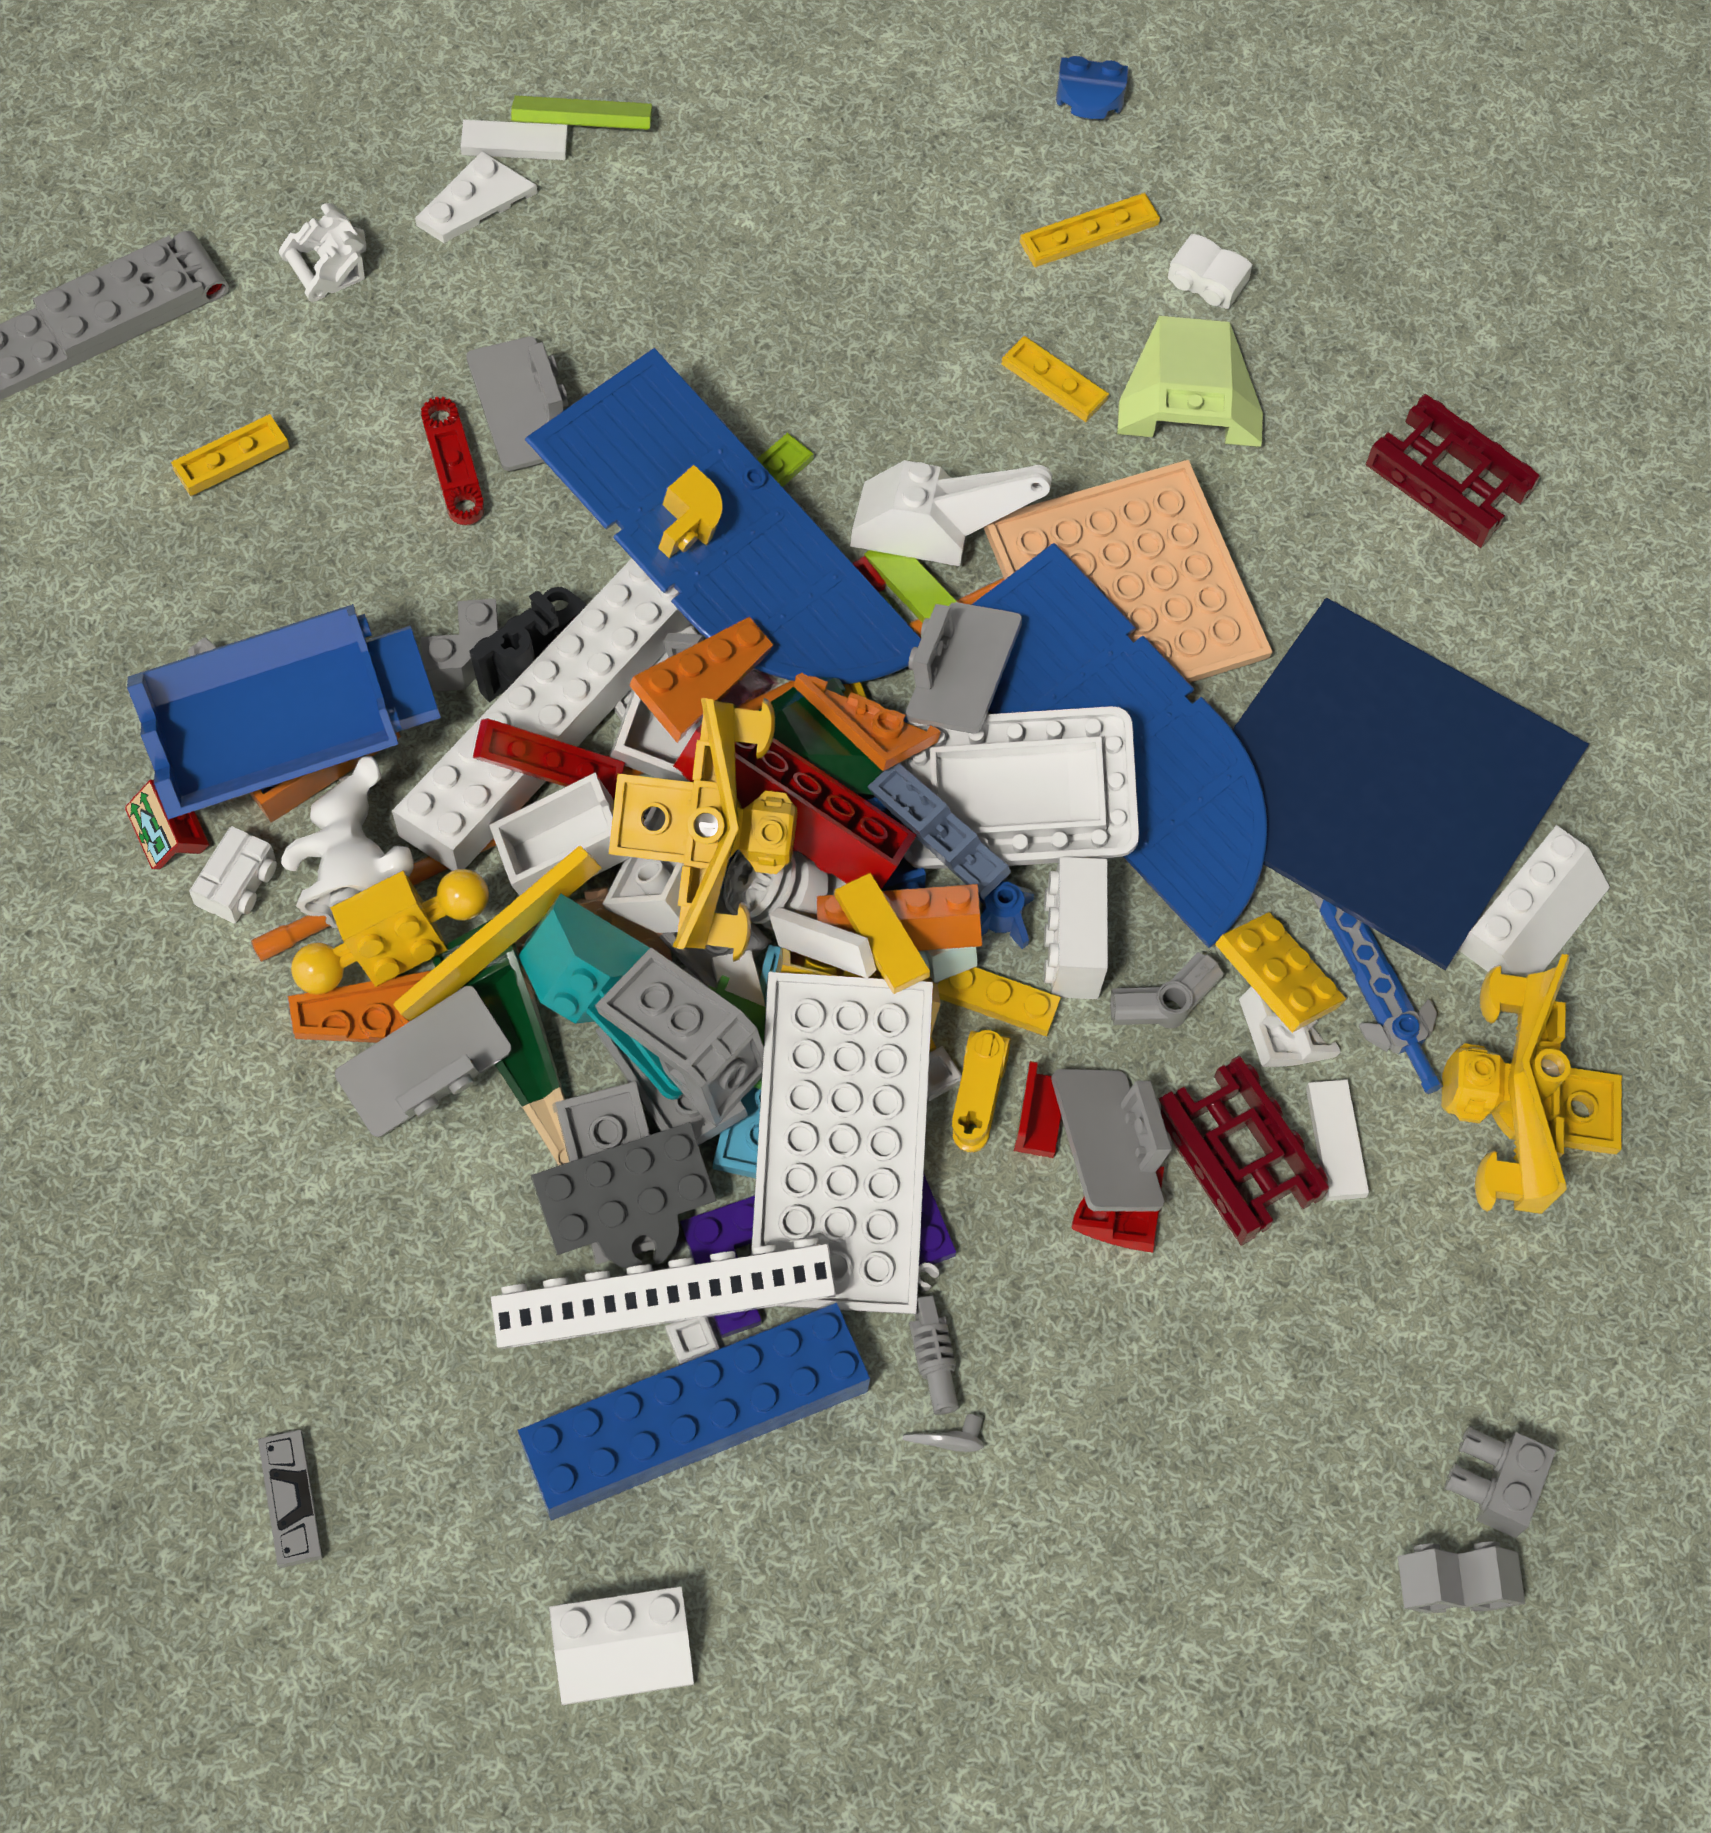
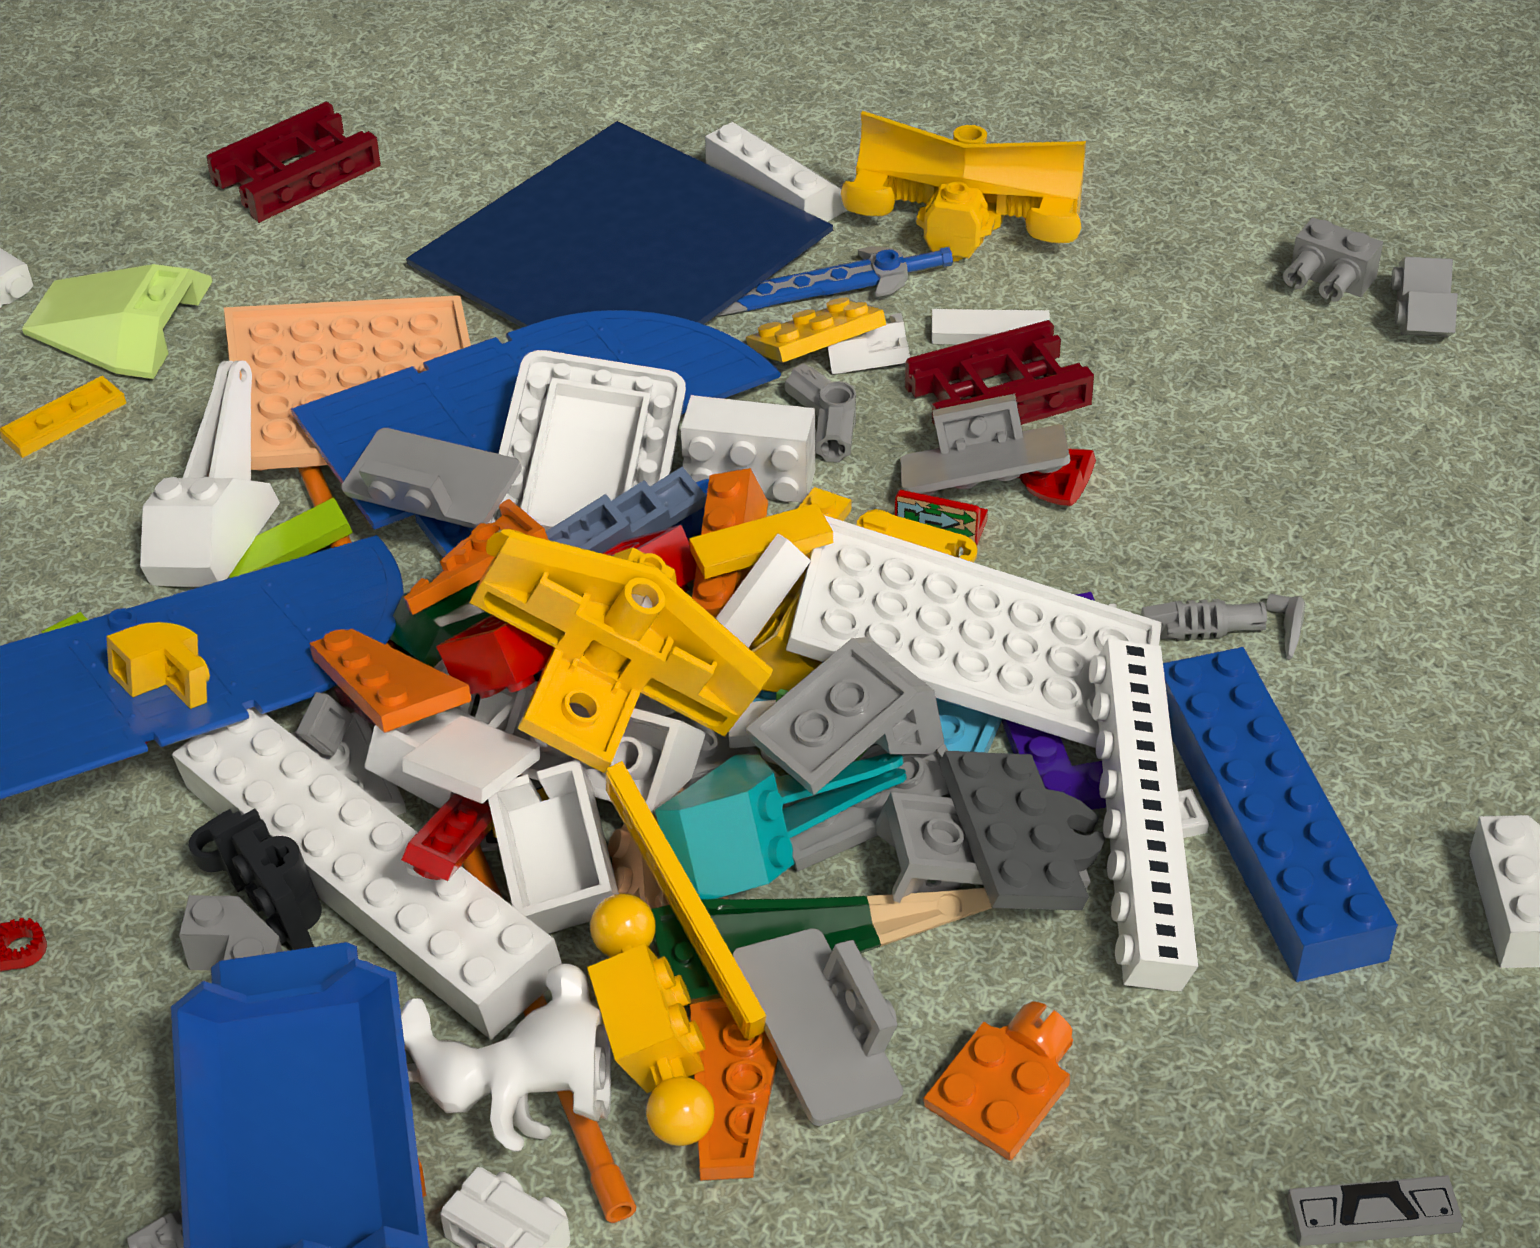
camera: 75 degrees left, 20 degrees down
none -> white tile [402,715,540,804]
none -> orange plate [923,1001,1073,1161]

